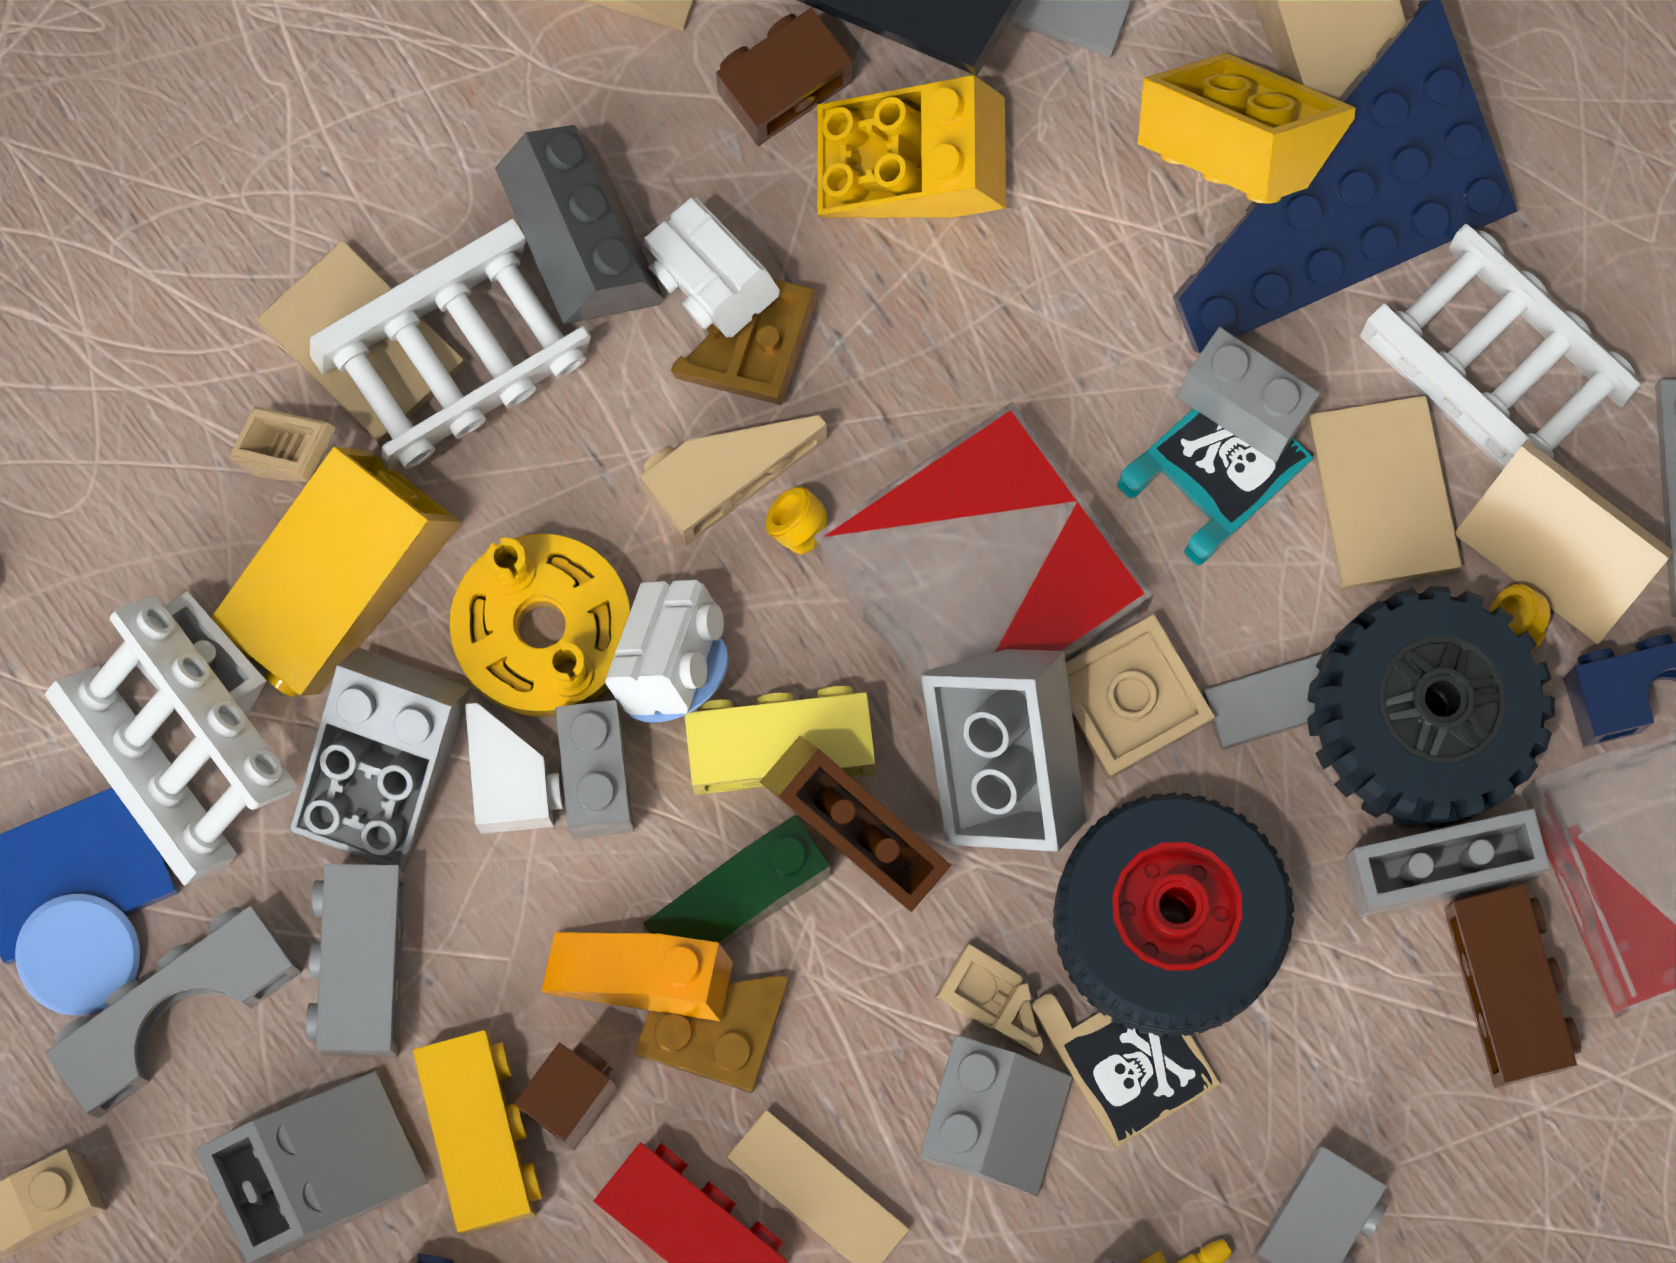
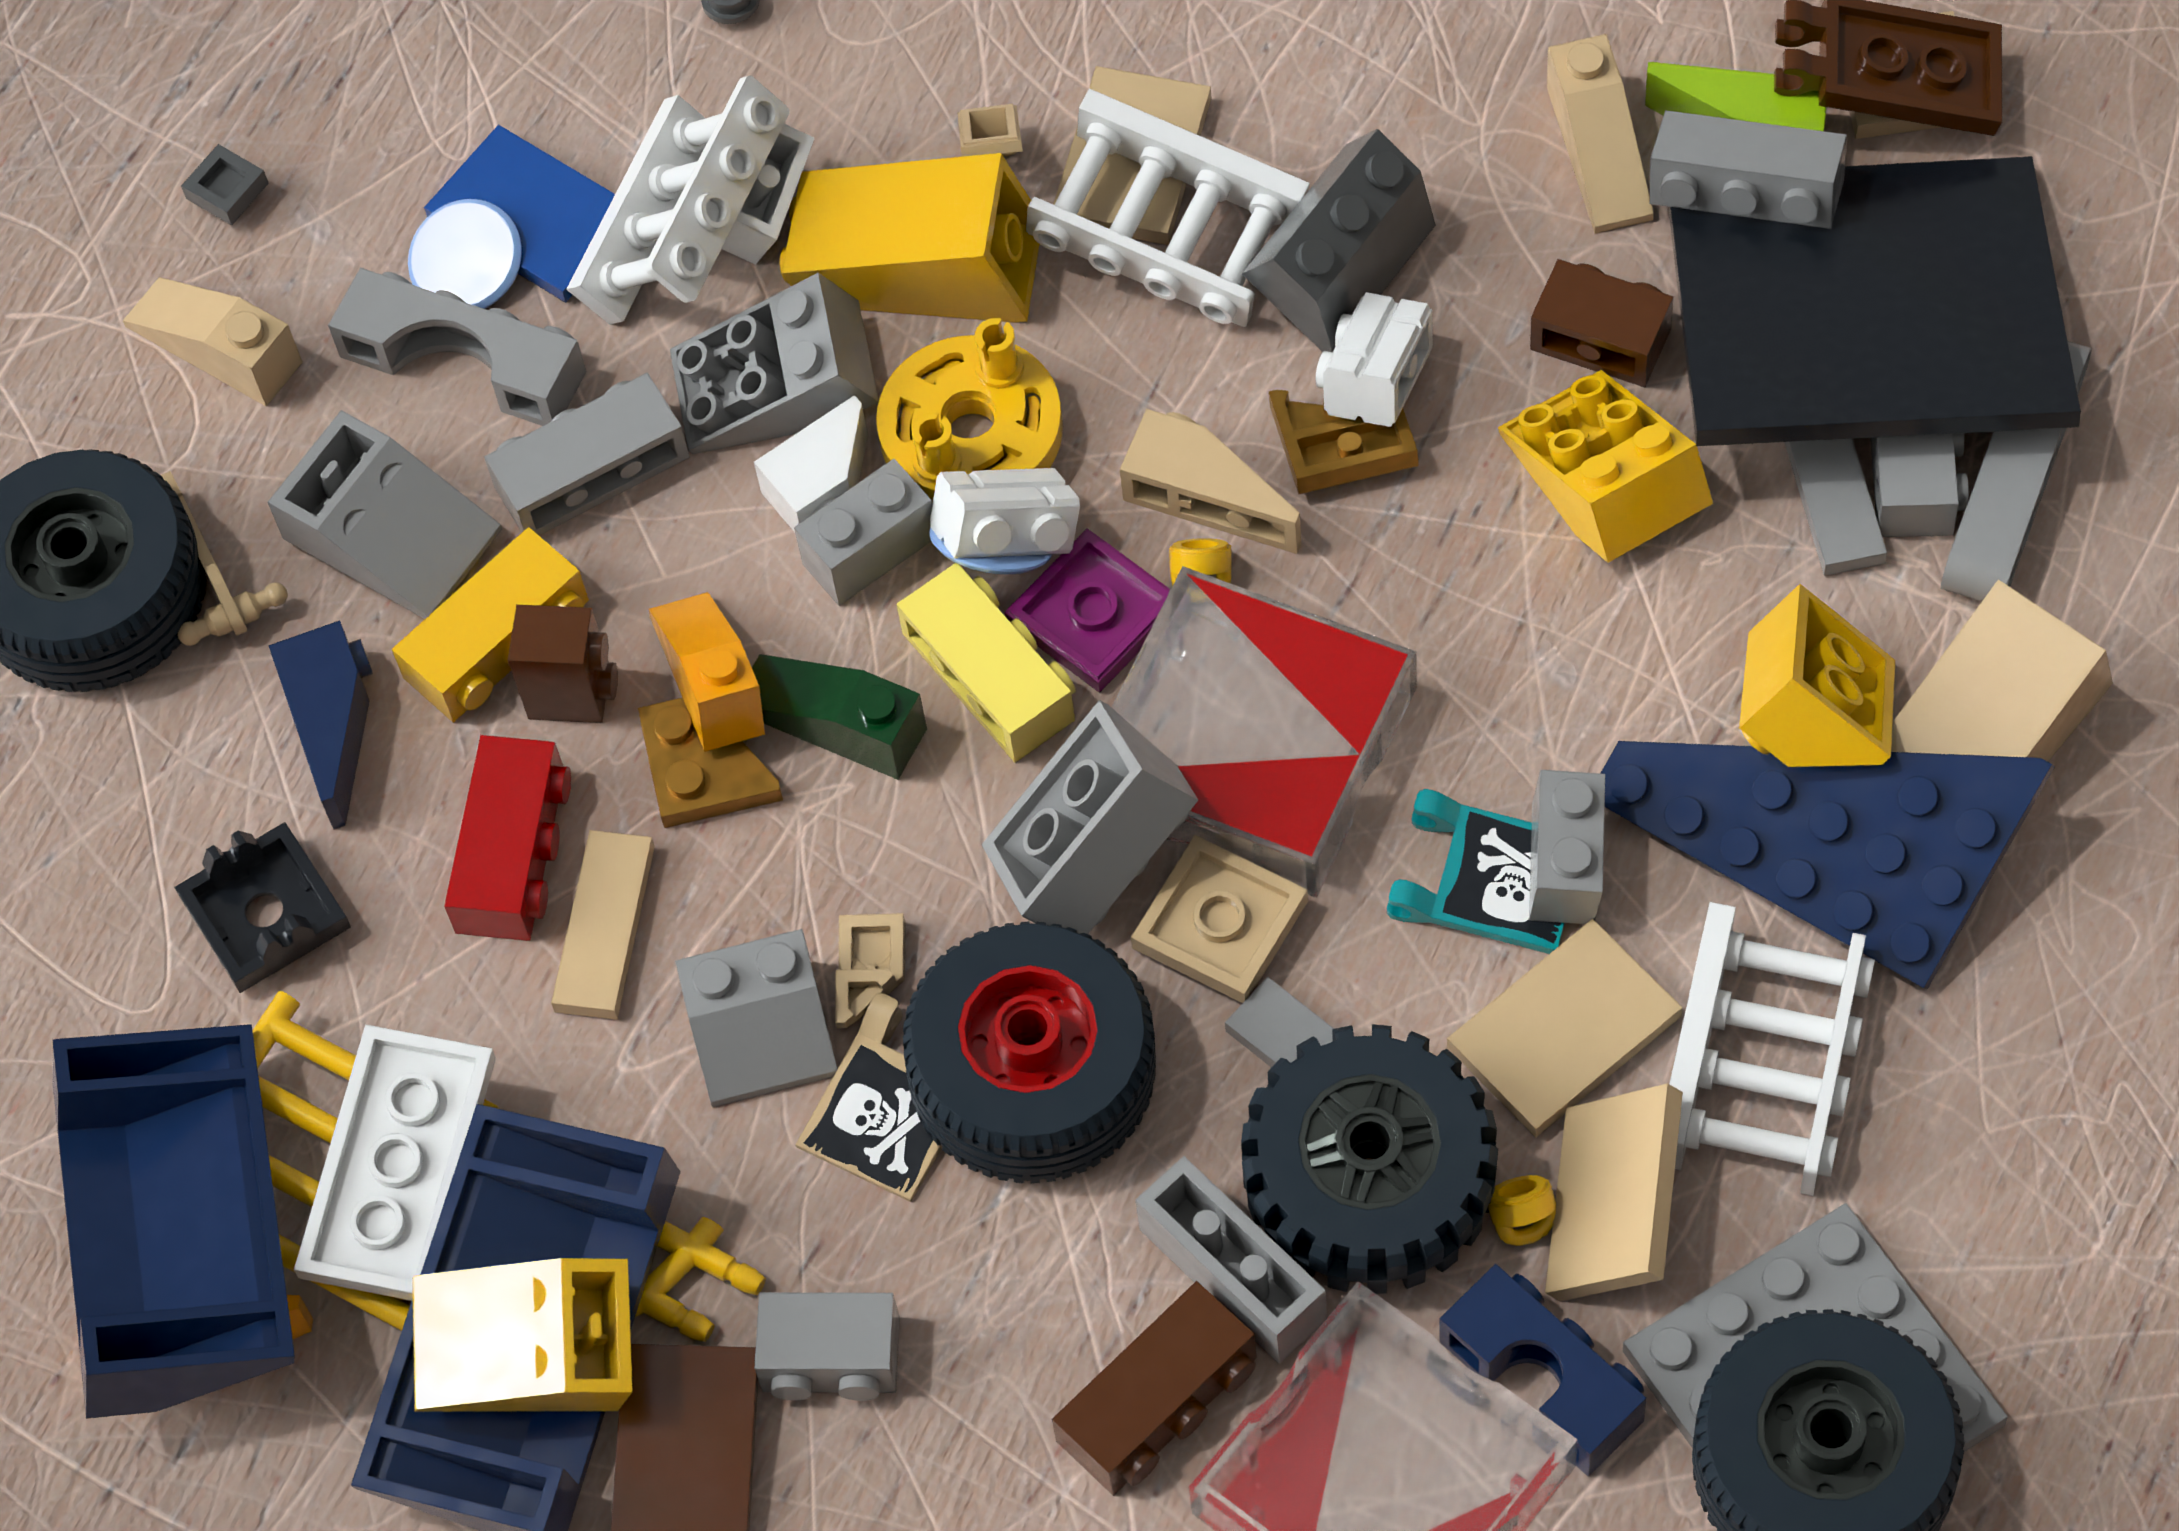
camera: 65 degrees right, 15 degrees down
reddish brown brick [760,735,952,912] -> none
none -> magenta tile [1004,528,1182,693]

